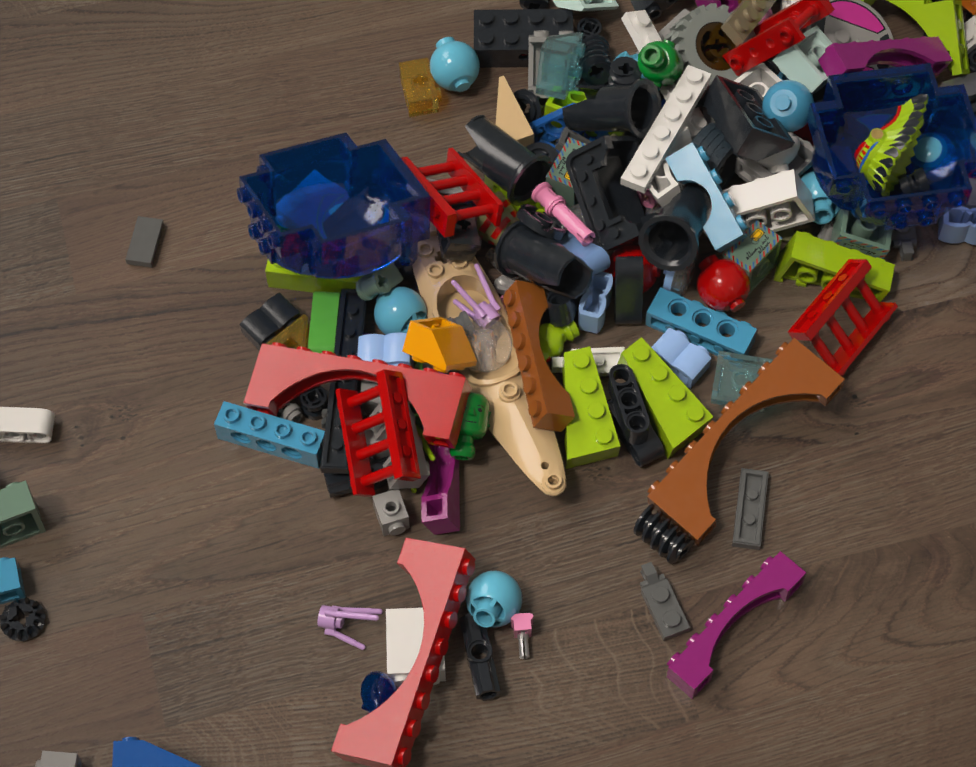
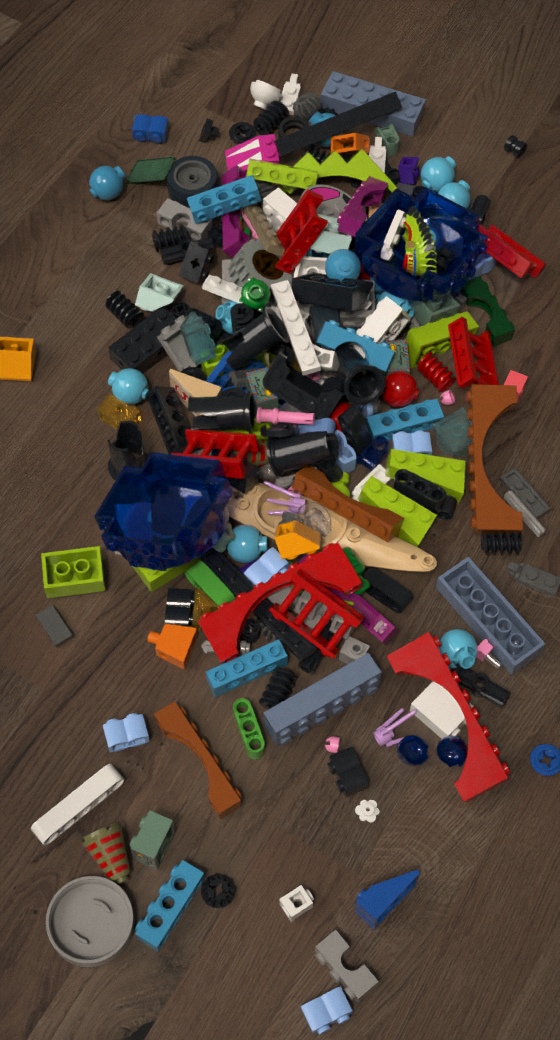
camera: 45 degrees left, 0 degrees up
none -> lime brick [41,546,106,599]
none -> light blue brick [103,713,149,753]
none -> black piece [107,420,151,485]
none -> black brick [147,386,197,456]
none -> orange torso [147,624,197,669]
none -> dark orange arch [154,701,242,820]
none -> bright green beam [233,698,265,759]
none -> black piece [259,667,298,710]
none -> sand blue brick [263,653,382,747]
none -> white brick [279,885,314,922]
none -> bright pink hinge [325,736,340,753]
none -> black brick [327,747,369,797]
none -> white plant [355,800,380,823]
none -> clear blue piece [356,436,389,472]
none -> black beam [362,566,413,613]
none -> white hinge [379,210,406,261]
none -> clear blue hair [397,735,429,766]
none -> red piece [418,352,456,392]
none -> sand blue brick [436,557,545,675]
none -> bright pink hinge [440,390,455,406]
none -> dark green arch [460,276,515,347]
none -> coral brick [504,370,528,403]
none -> light grey axle [504,490,546,537]

